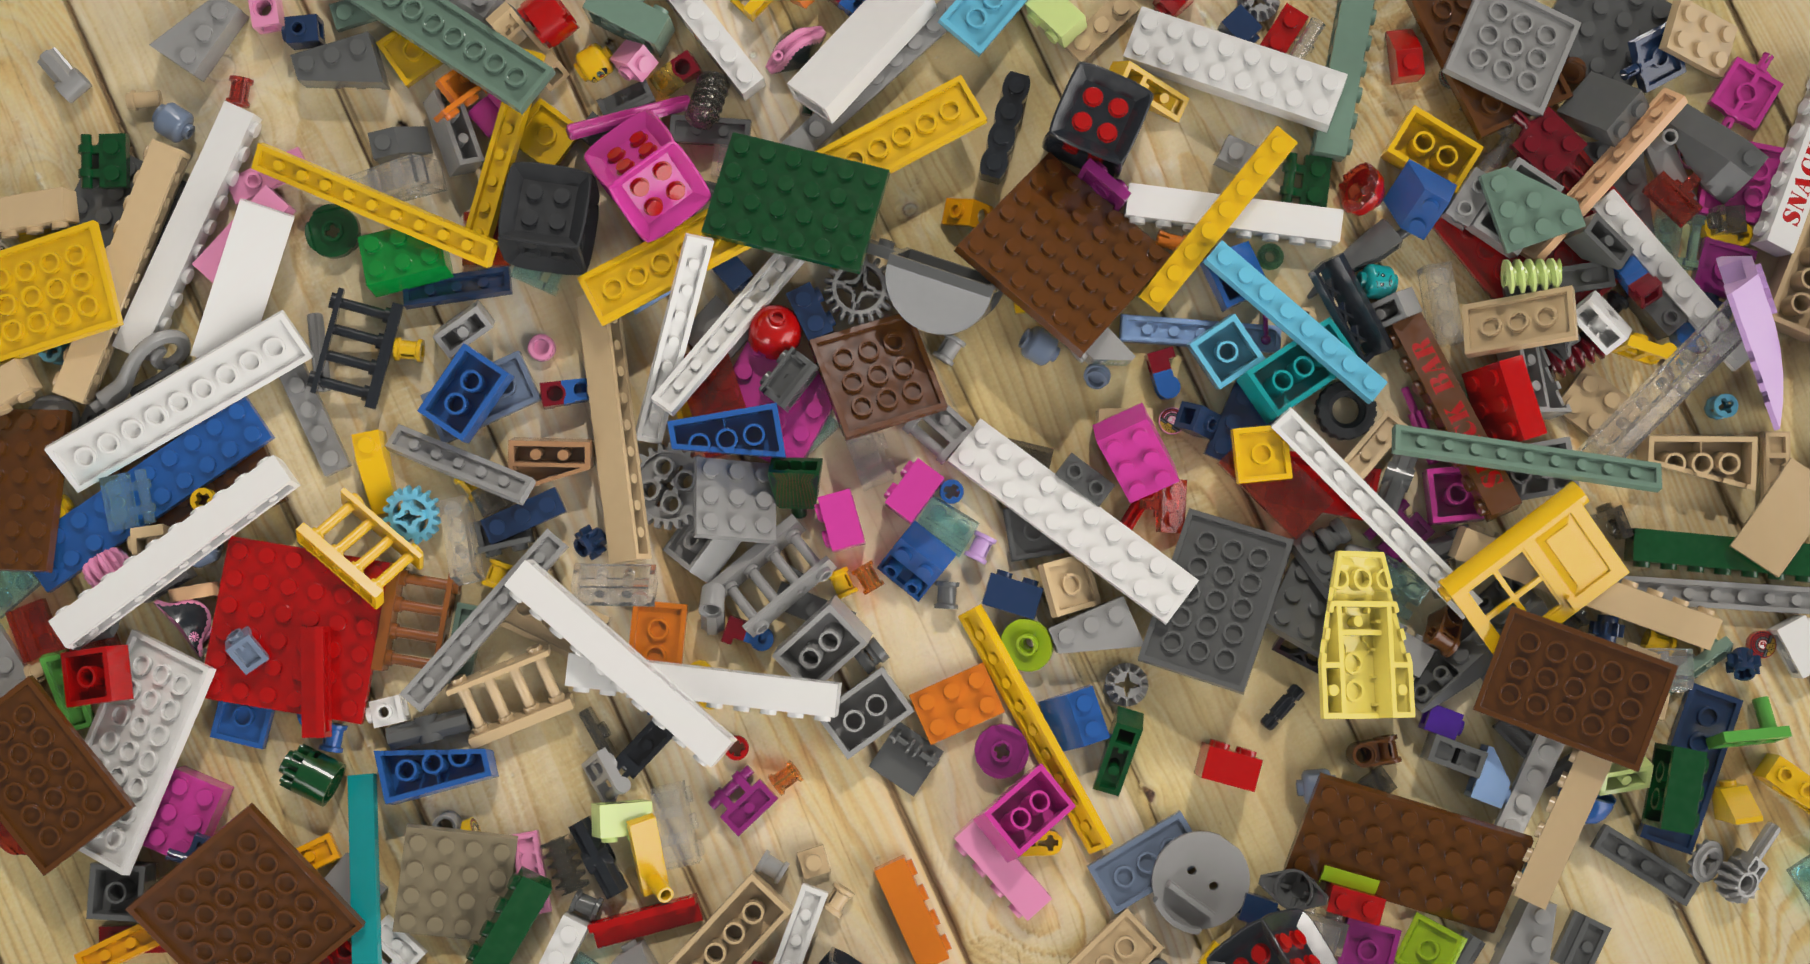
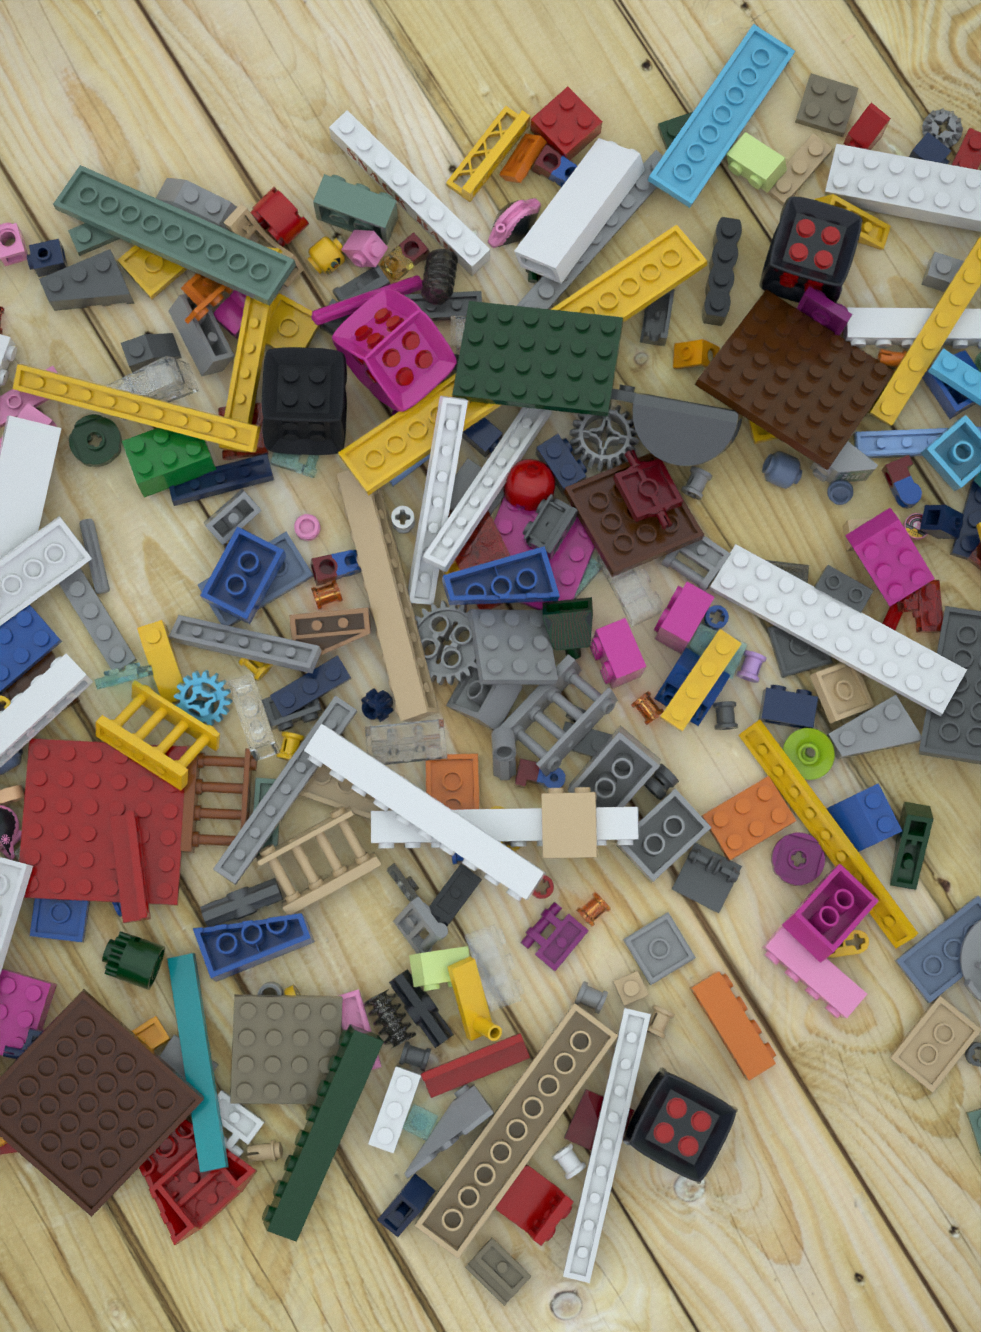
camera: 10 degrees left, 5 degrees down
sand blue bracket [225,626,269,675] -> none
black fence [307,287,404,410] -> none
blue bush [318,723,348,753] -> none
white brick [365,694,411,728] -> none
yellow bush [393,337,425,363] -> none
clear smoke bracket [471,488,514,517] -> none
yellow bush [828,566,859,599] -> none
light grey gear [1105,663,1149,707] -> none
none -> clear light blue plate [94,662,154,690]
none -> clear orange bush [311,580,343,610]
none -> white bush [391,506,415,534]
none -> tan panel [541,787,598,859]
none -> dark red plate [613,450,683,529]
none -> light grey tile [623,912,696,985]
none -> dark grey hinge [640,289,675,346]
none -> yellow arch [660,629,742,733]

